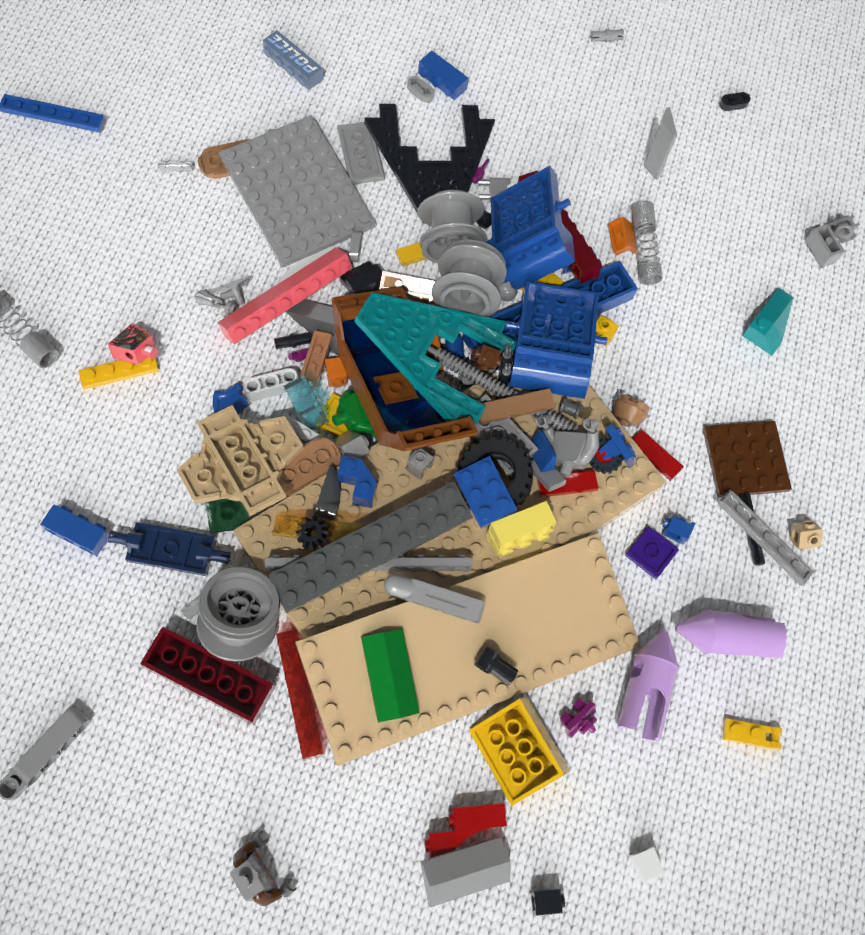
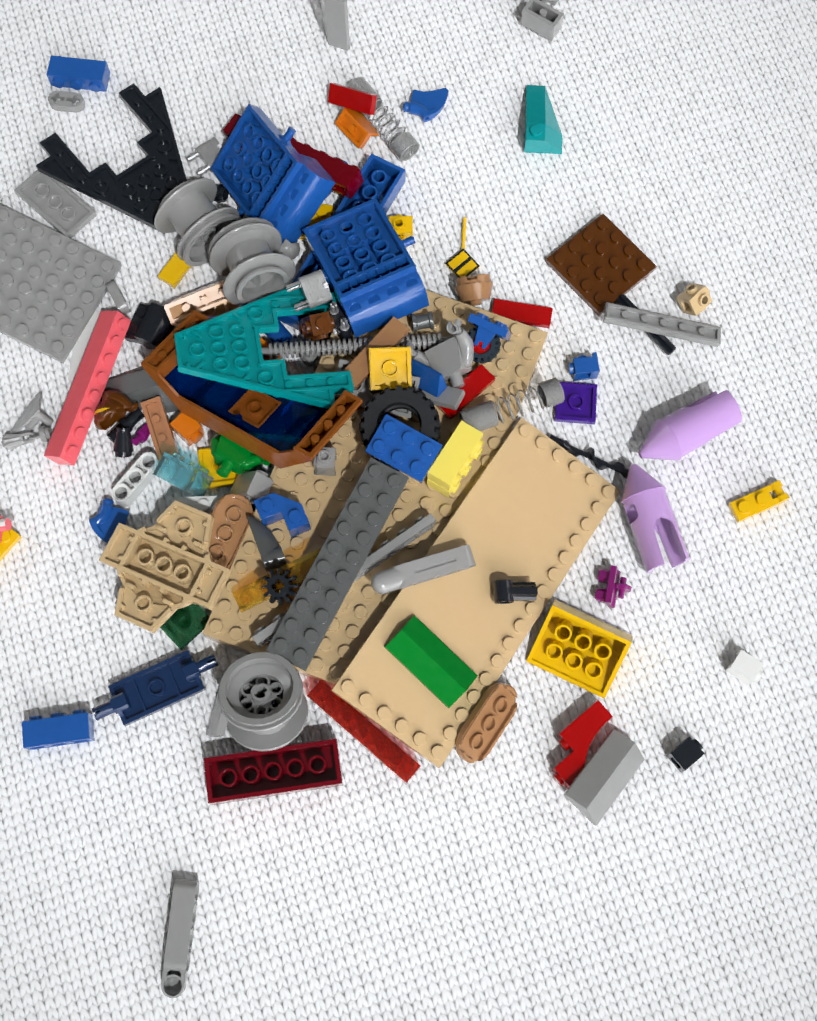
camera: 25 degrees left, 5 degrees up
torso [230,831,297,906] -> none
magenta piece [472,158,490,184] -> none
none -> reddish brown hair [94,390,139,430]
none -> black cone [113,427,134,457]
none -> light grey piece [286,269,333,312]
none -> red tile [328,83,377,115]
none -> yellow tile [368,347,412,390]
none -> blue arm [403,88,448,122]
none -> piece [445,217,480,278]
none -> medium nougat tile [456,682,518,763]
none -> light grey piece [458,377,565,431]
none -> black piece [549,434,629,479]

